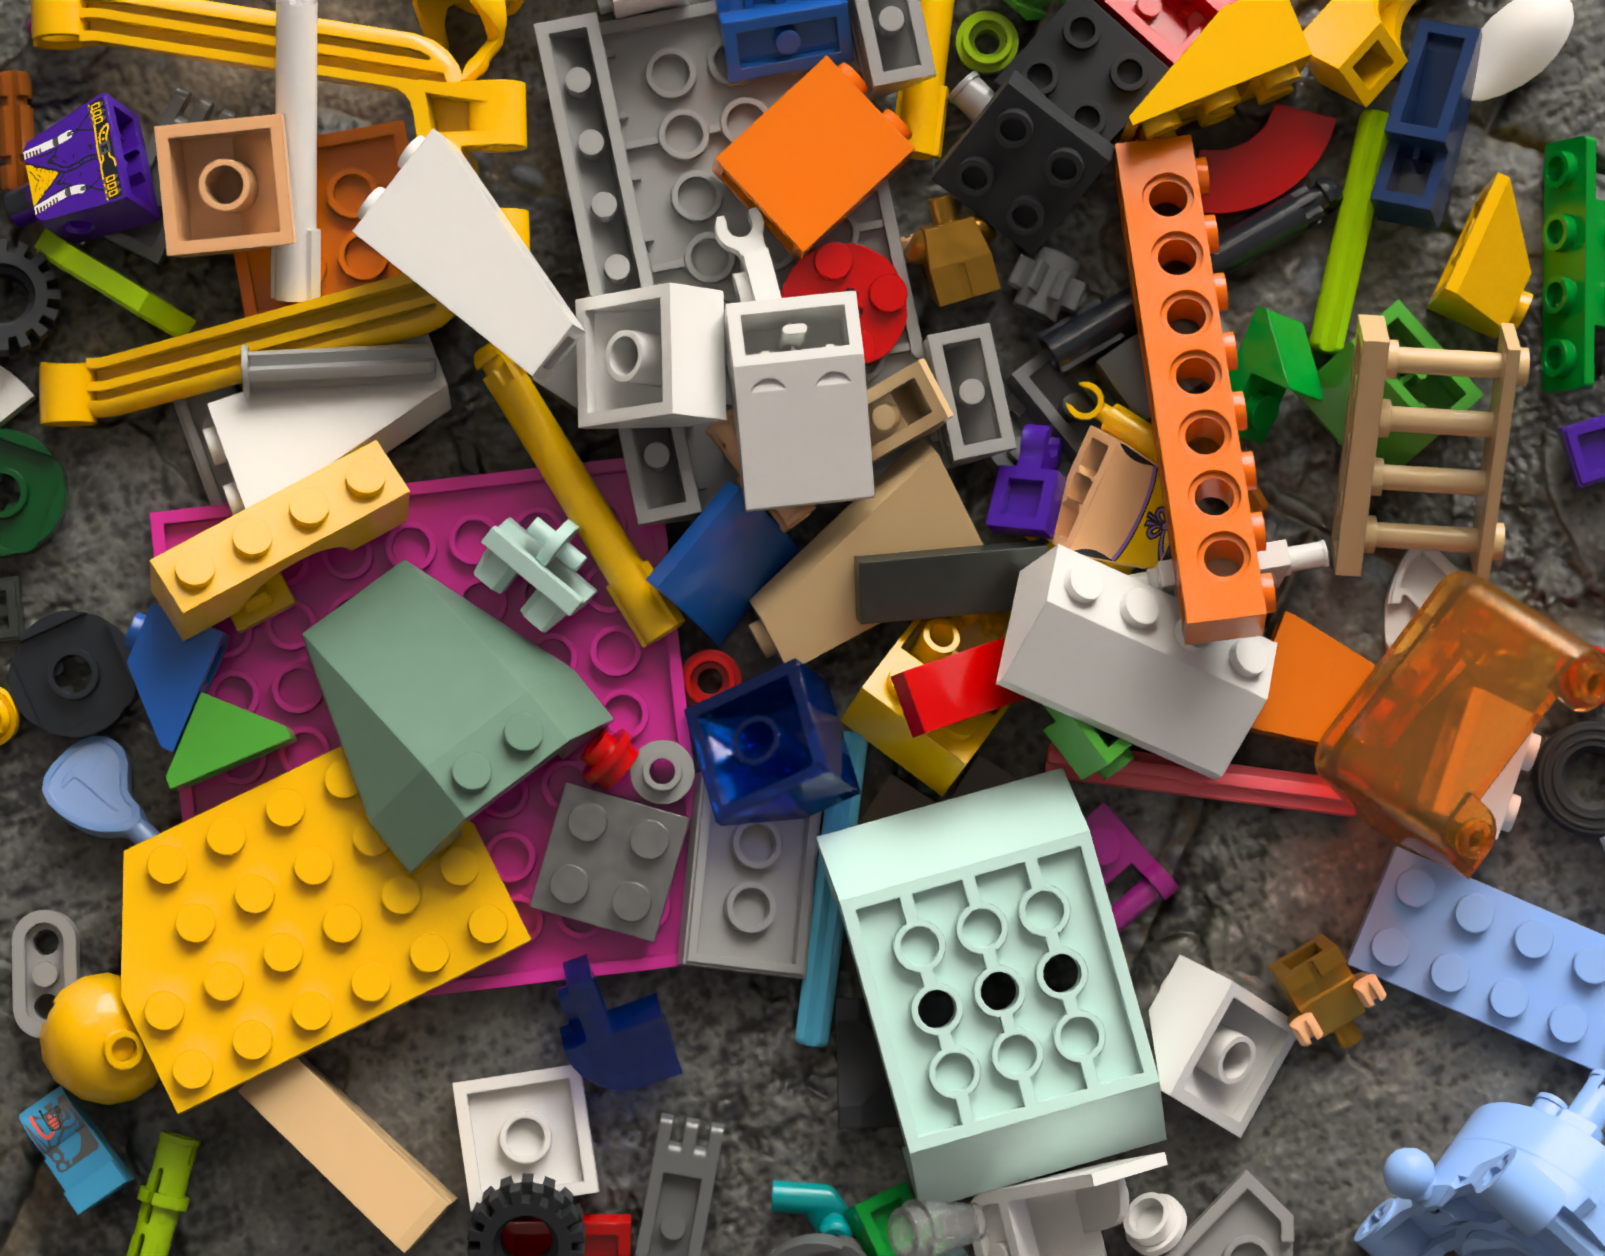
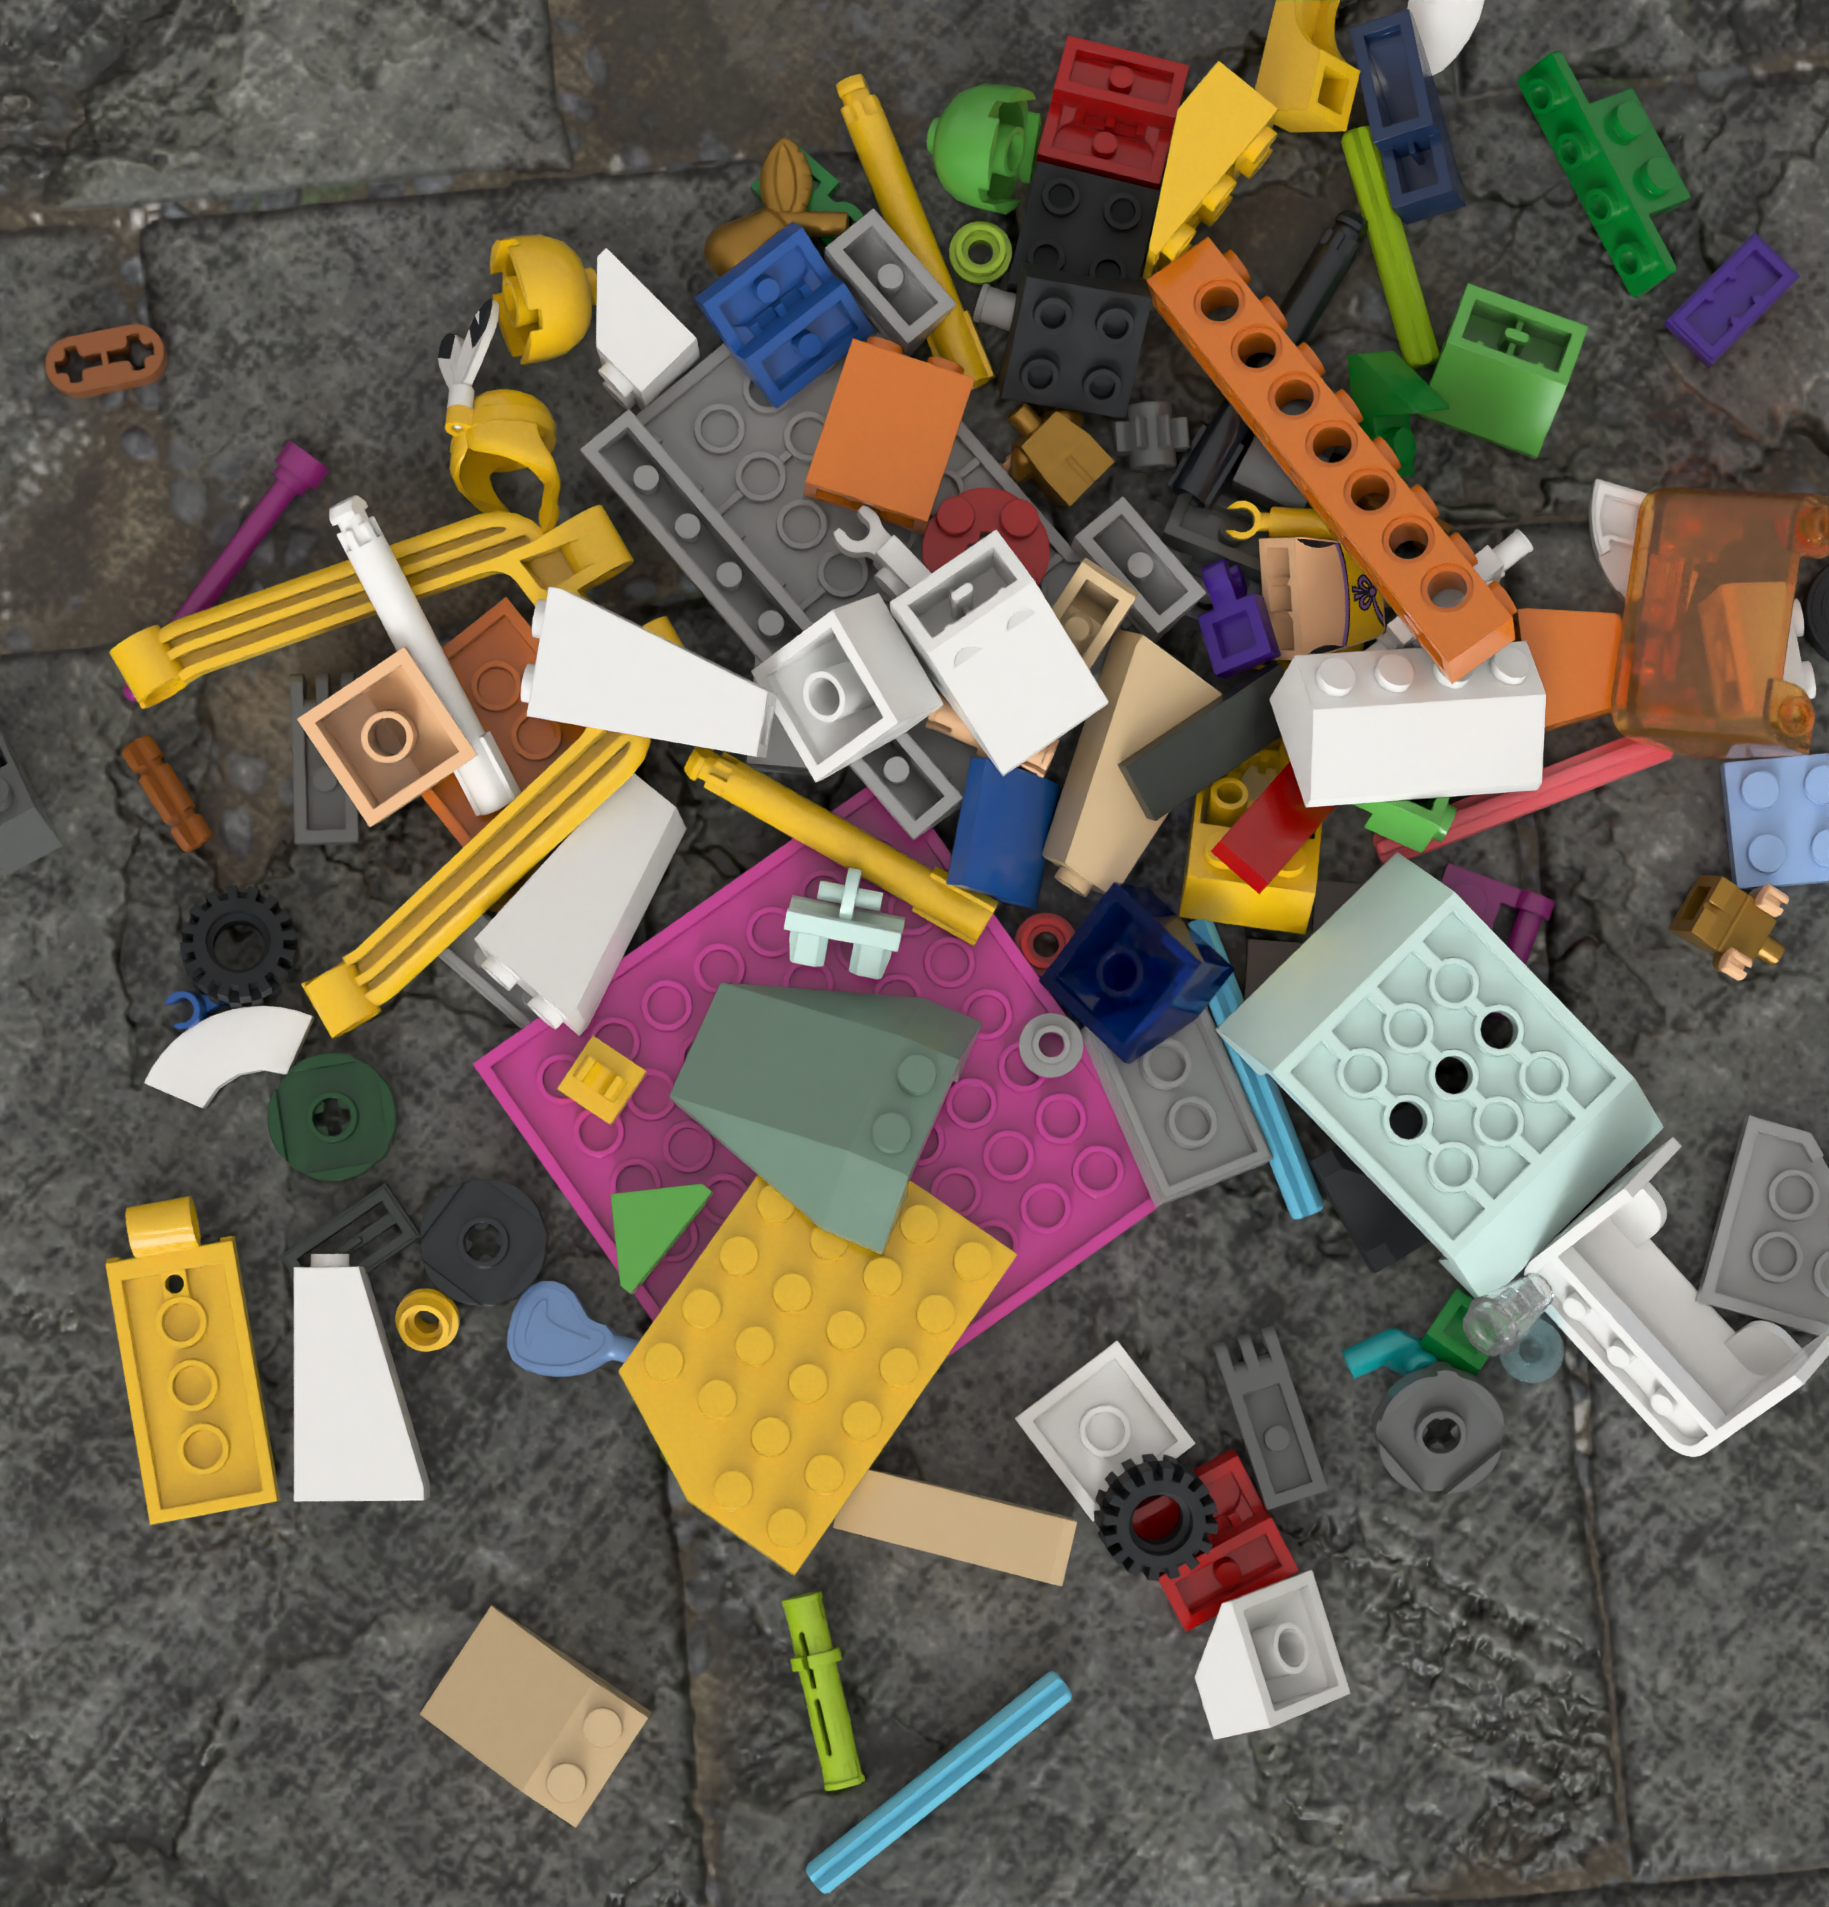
camera: 25 degrees left, 0 degrees up
dark purple torso [4,93,160,243] -> none
light grey plate [12,910,81,1039] -> none
dark azure leg [19,1085,136,1215] -> none
lime tile [34,228,196,337] -> none
yellow cylinder [39,973,160,1105] -> none
blue slope [124,603,231,753] -> none
yellow arch [150,440,410,642] -> none
light grey axle [241,343,436,397] -> none
flat silver plate [530,782,690,943] -> none
clear blue brick [557,954,683,1090] -> none
red plate [580,729,639,790] -> none
white plate [1123,1192,1187,1256] -> none
white slope [1148,955,1296,1138] -> none
red tile [1197,104,1337,217] -> none
tan fence [1330,314,1530,584] -> none
yellow slope [1427,172,1533,339] -> none

